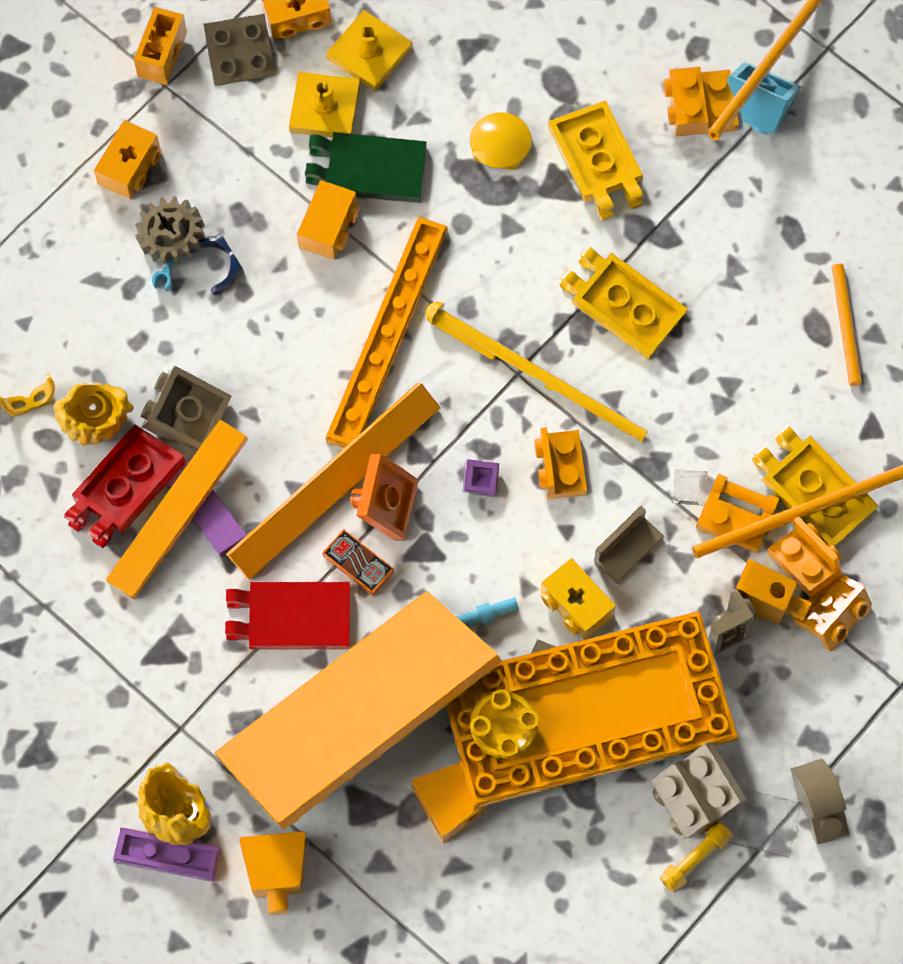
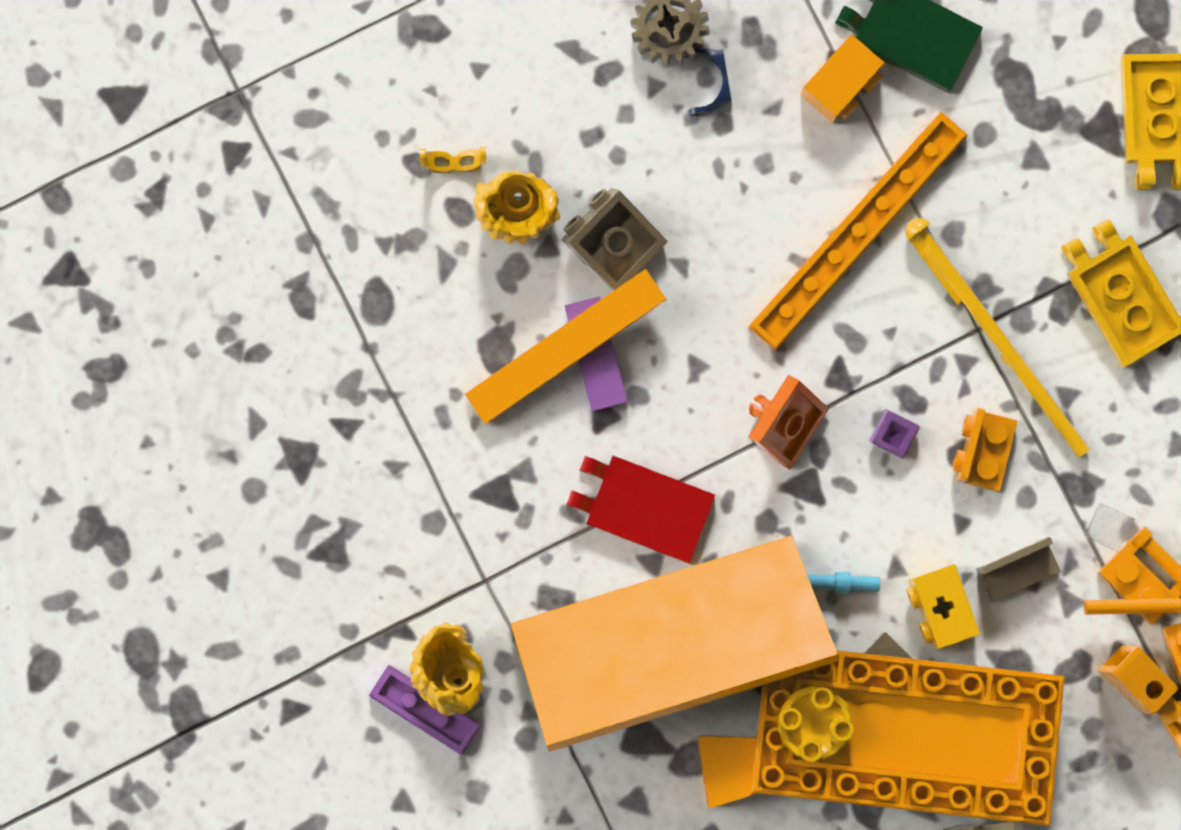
camera: 15 degrees right, 15 degrees up
red tile [64,424,186,549] -> none
medium azure hand [152,258,175,292] -> none
light orange tile [226,383,441,580] -> none
light orange torso [239,831,307,915] -> none
tile [322,529,394,596] -> none
yellow dish [470,112,532,170] -> none
dark tan bracket [708,589,755,656] -> none

